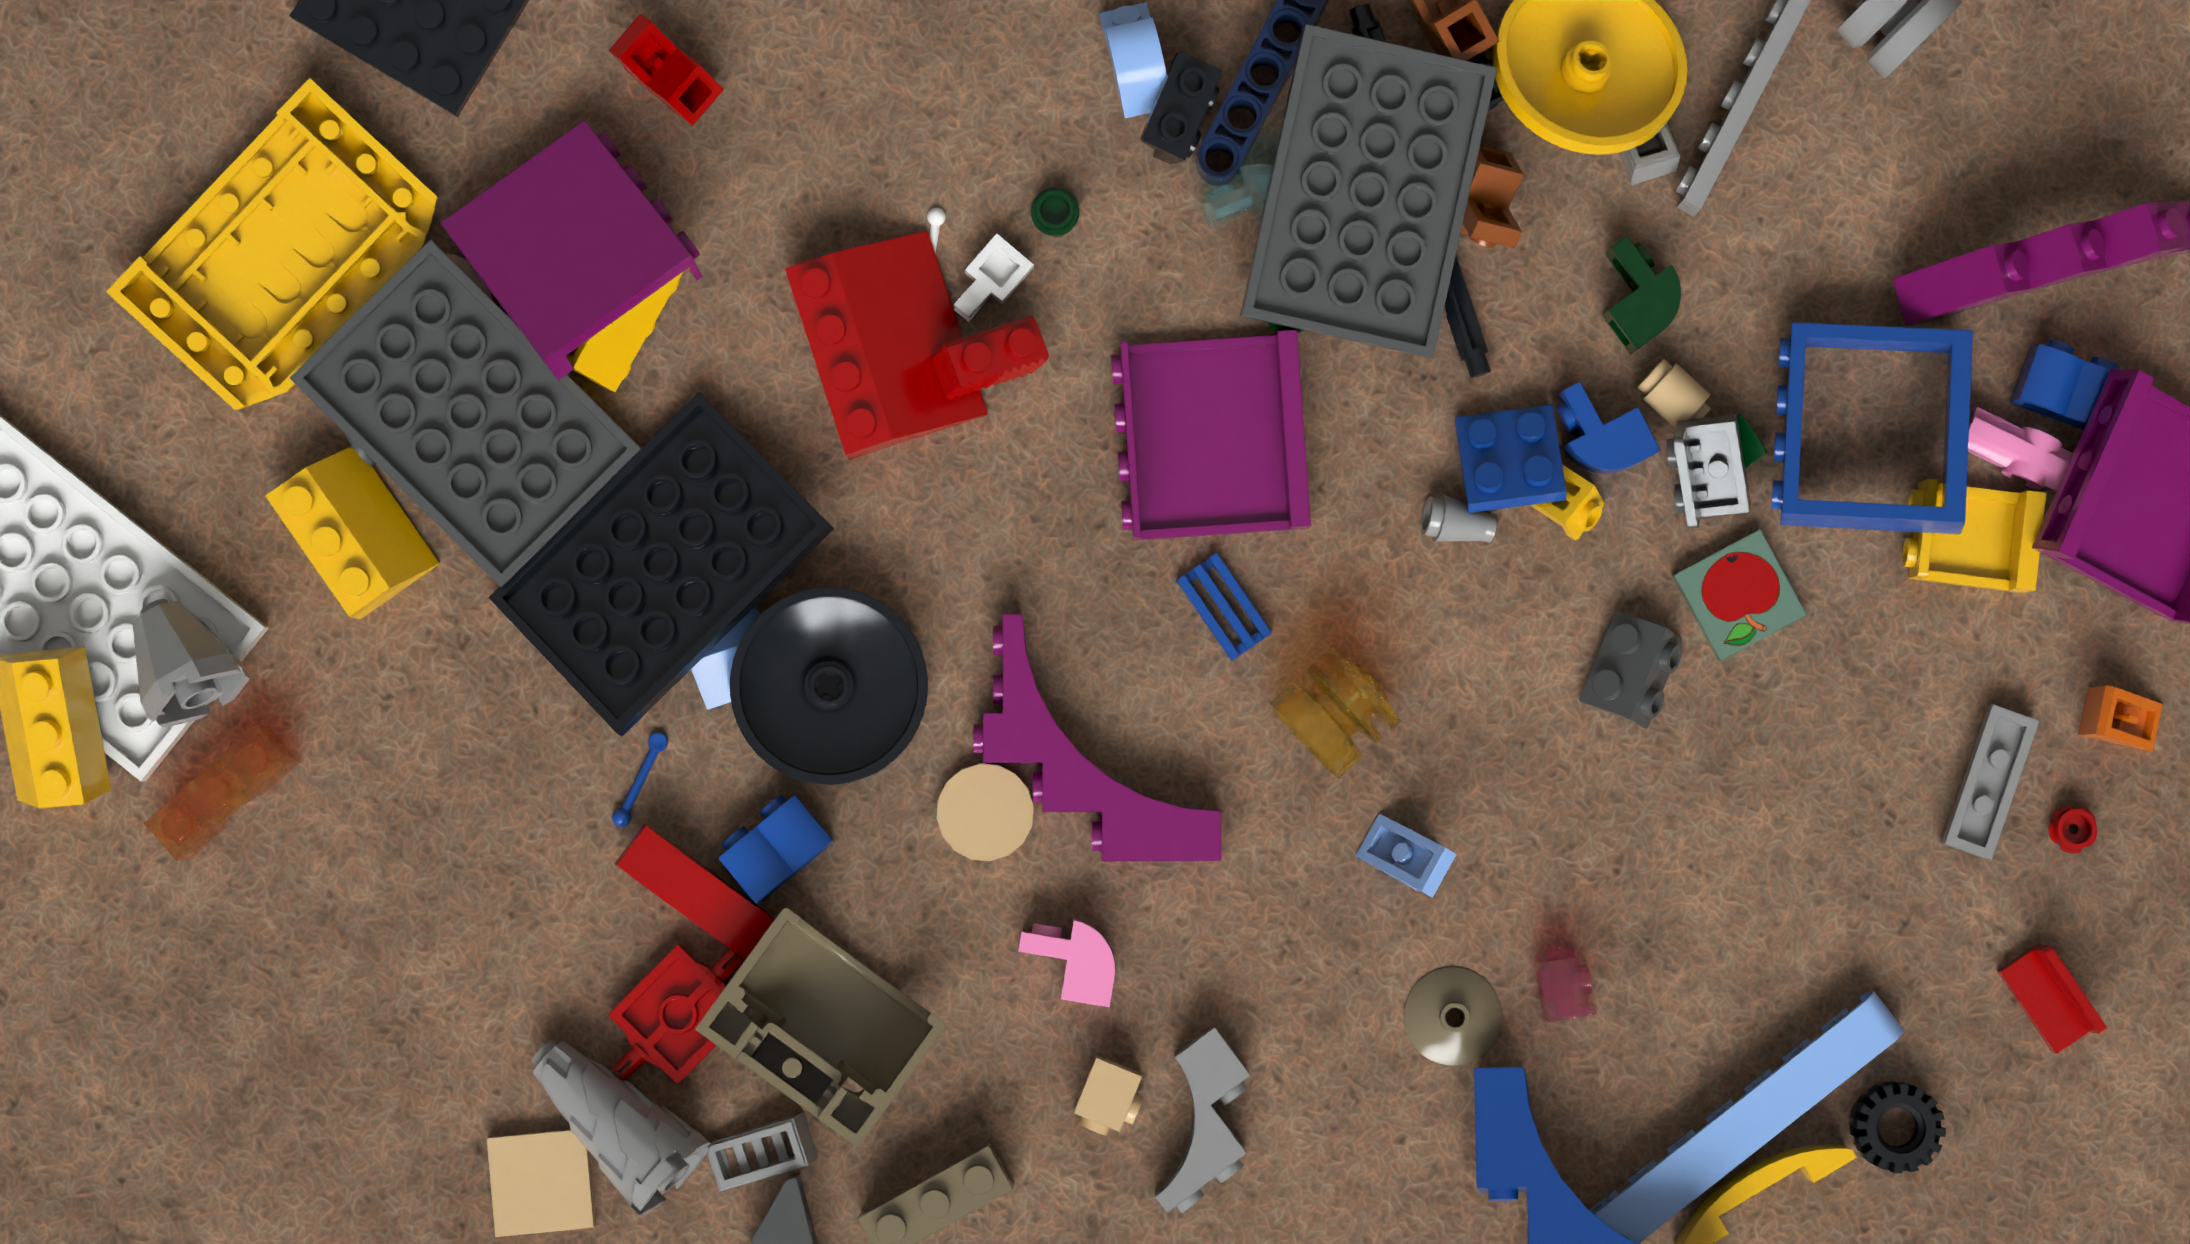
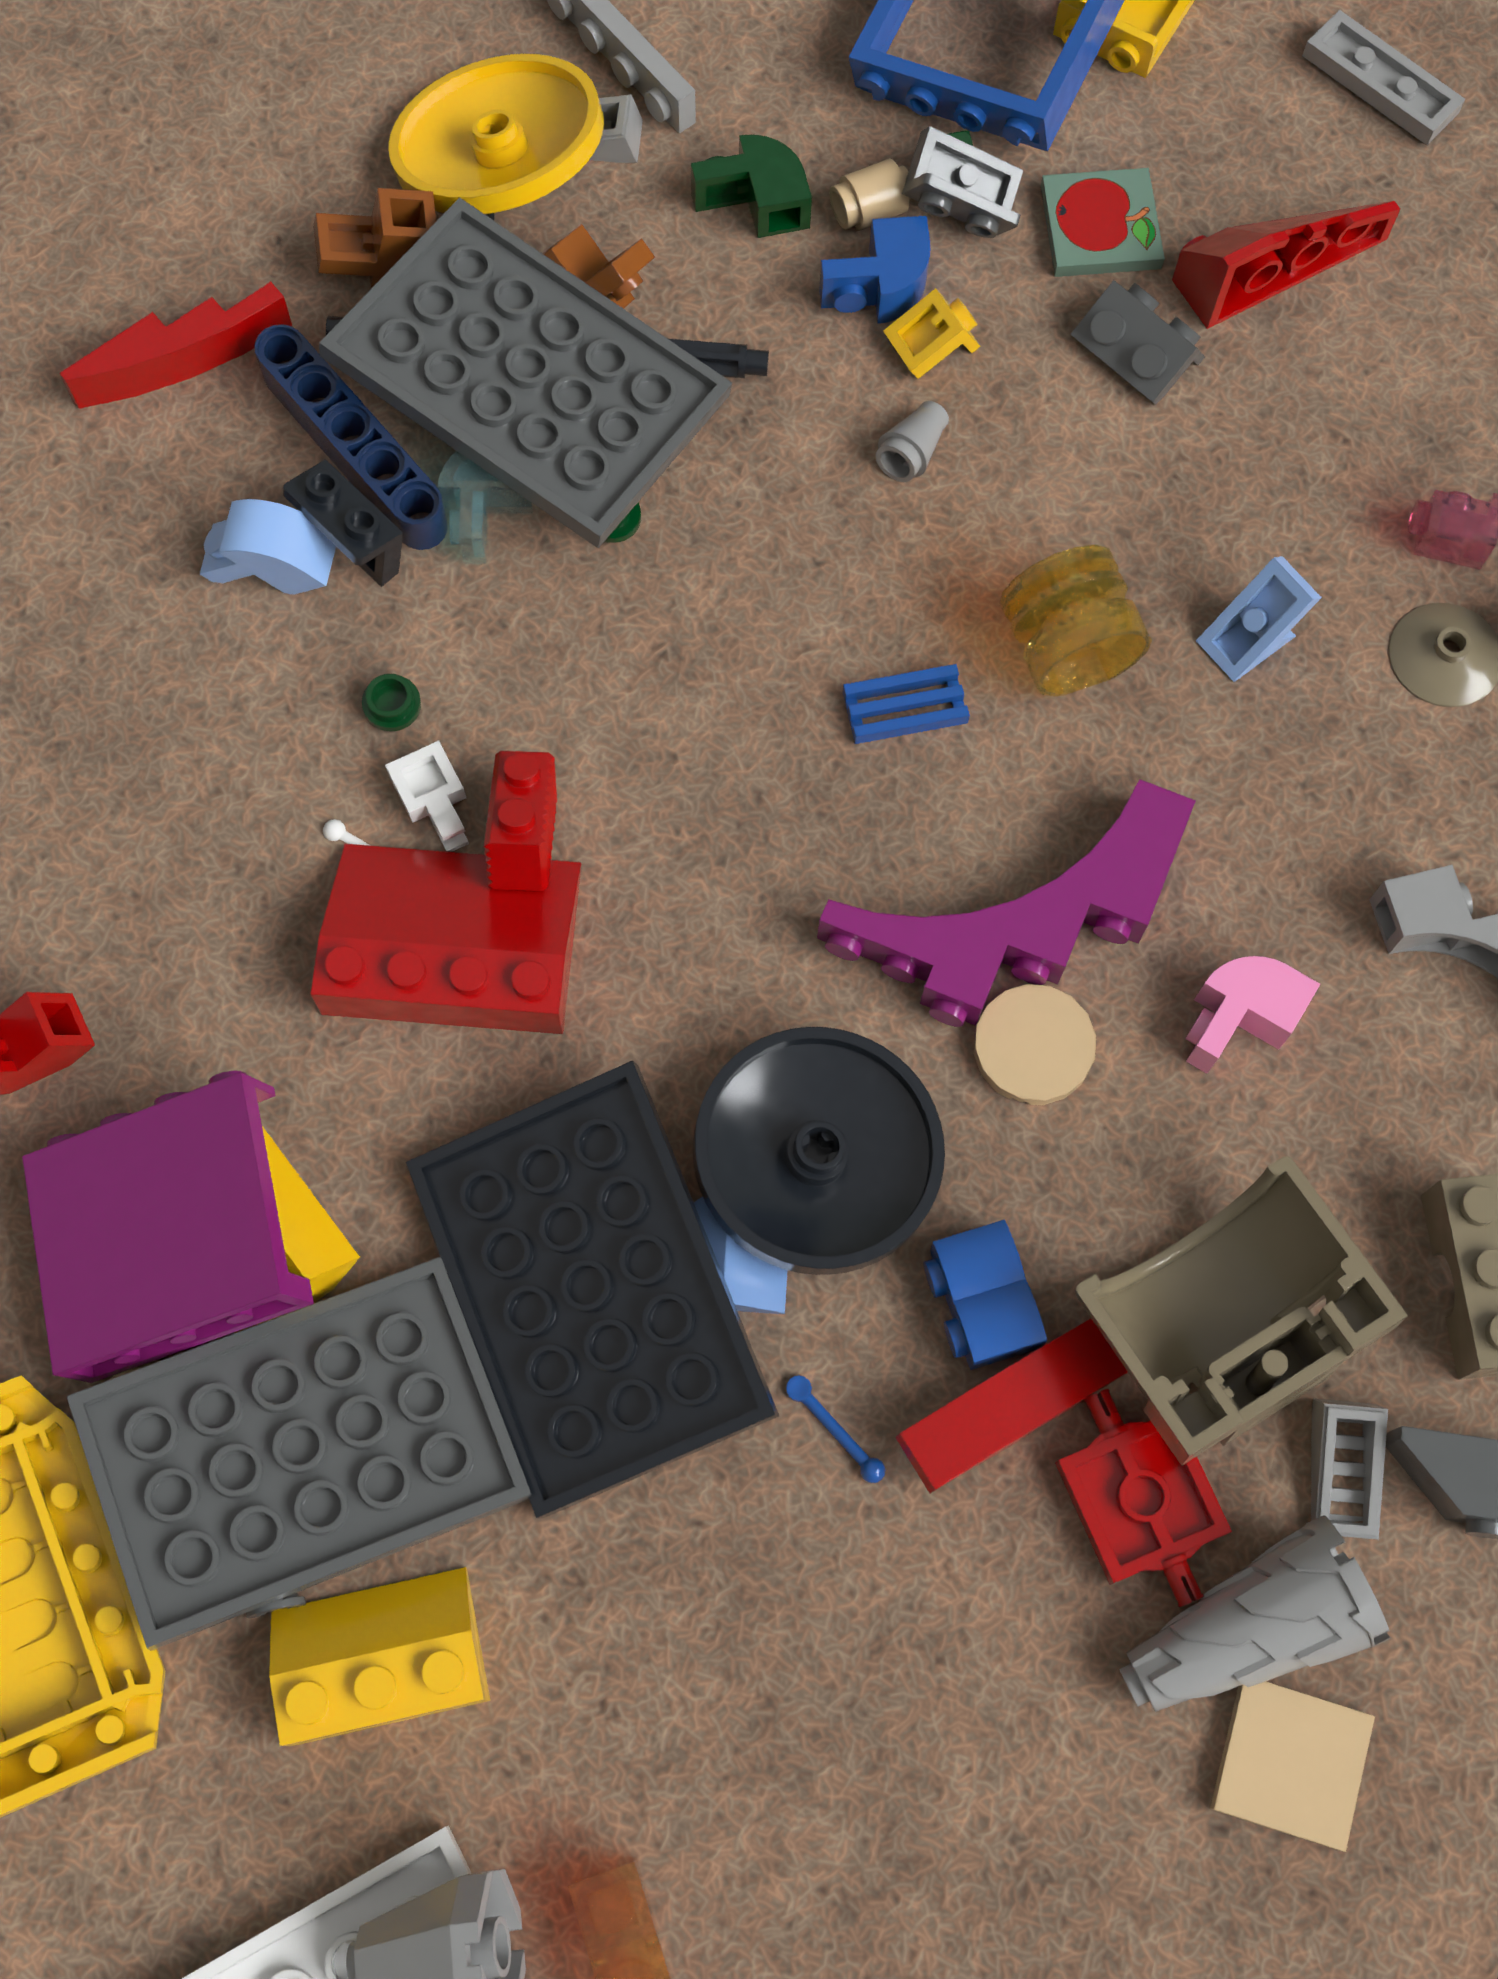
camera: 70 degrees left, 15 degrees down
tan brick [1074,1055,1144,1136] -> none
magenta panel [1111,330,1311,541] -> none
blue plate [1455,404,1567,513] -> none
red plate [2048,805,2098,853] -> none
none -> red wedge [1172,201,1401,329]

